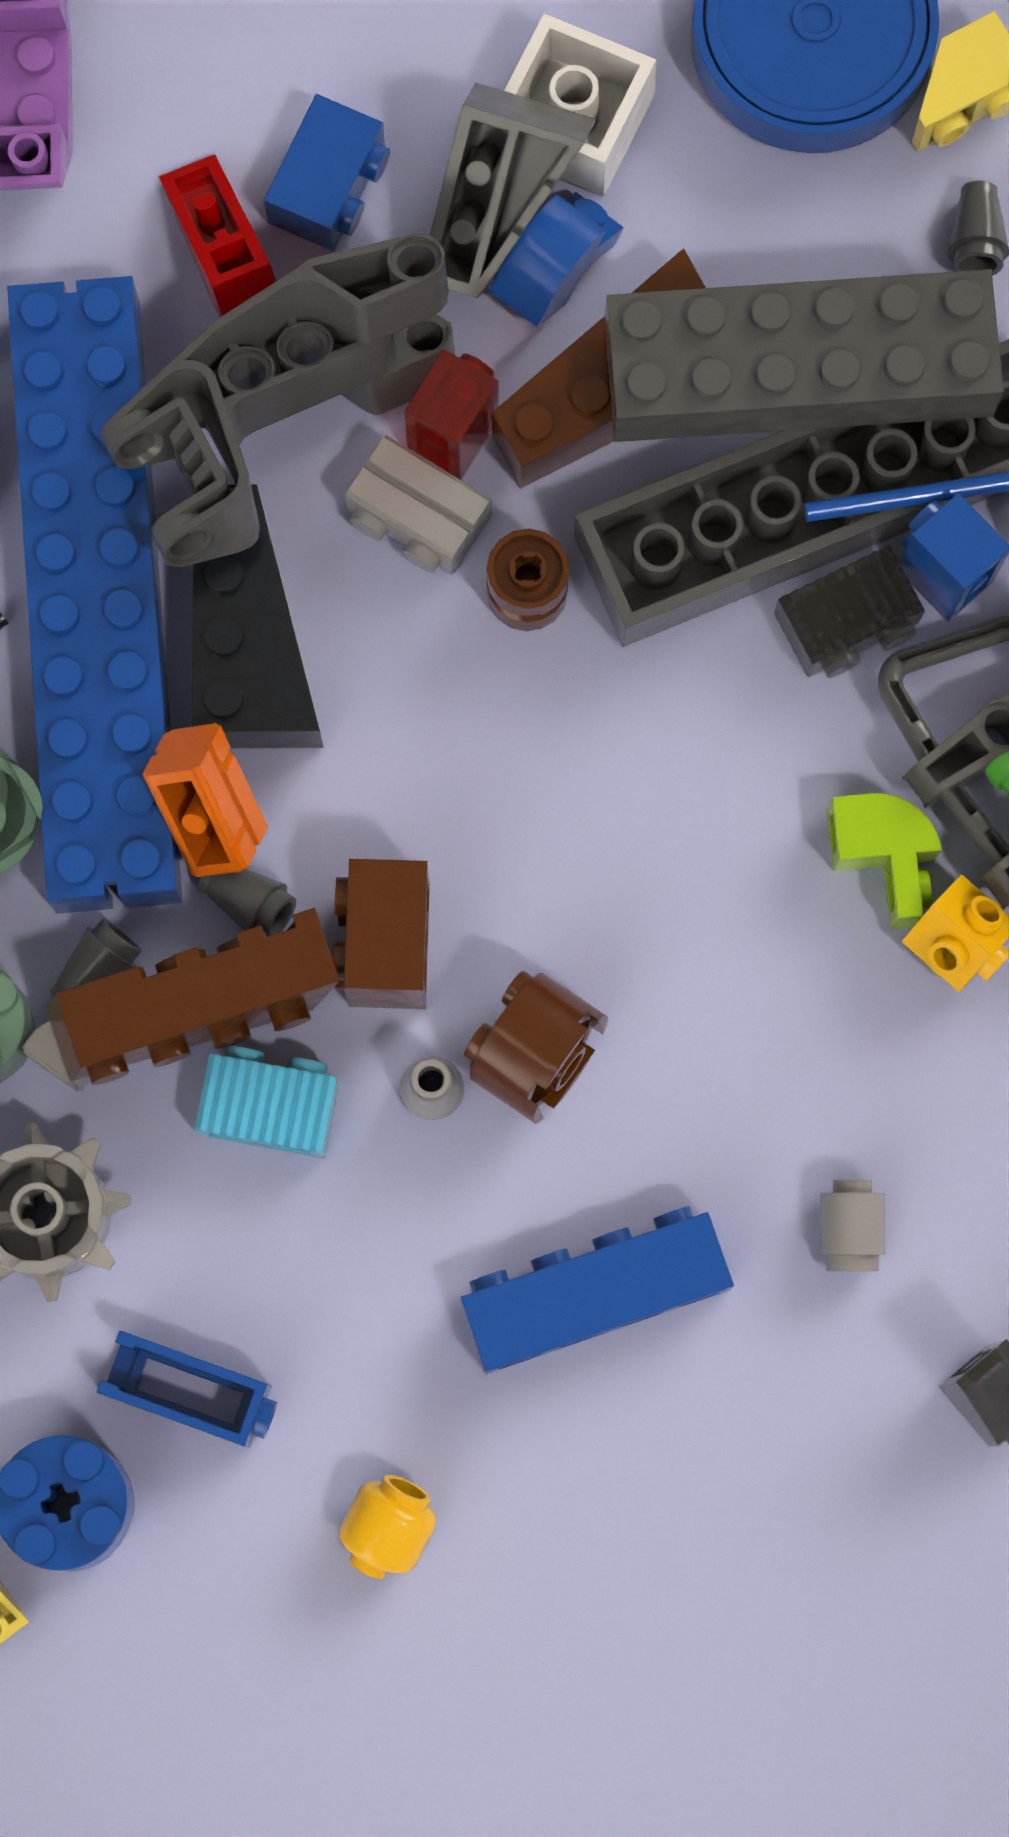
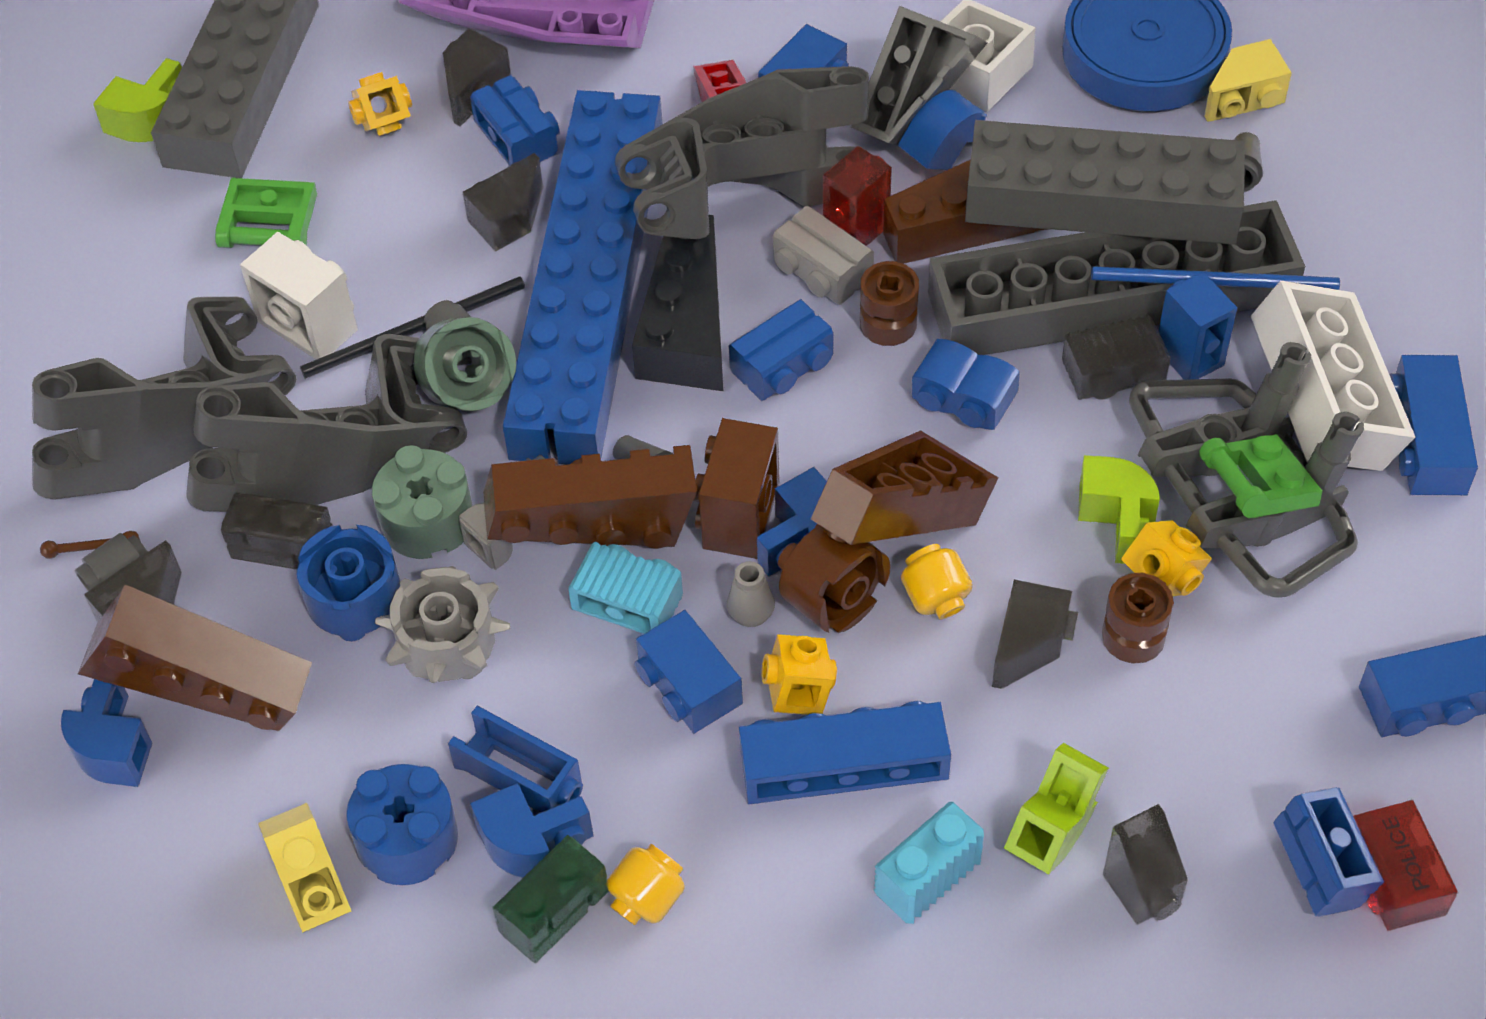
camera: 15 degrees right, 25 degrees down
orange brick [142,723,268,877] -> none
light grey brick [820,1180,885,1271] -> none
none -> blue brick [470,783,594,878]
none -> clear green brick [492,835,609,964]
none -> blue brick [634,610,743,734]
none -> blue brick [728,299,834,401]
none -> blue brick [757,467,827,577]
none -> yellow brick [761,634,837,715]
none -> reddish brown wedge [811,430,999,545]
none -> medium azure brick [874,801,984,924]
none -> yellow head [901,544,972,620]
none -> blue brick [912,339,1020,430]
none -> clear smoke slope [992,579,1079,689]
none -> lime brick [1004,742,1109,875]
none -> reddish brown wheel [1102,573,1174,664]

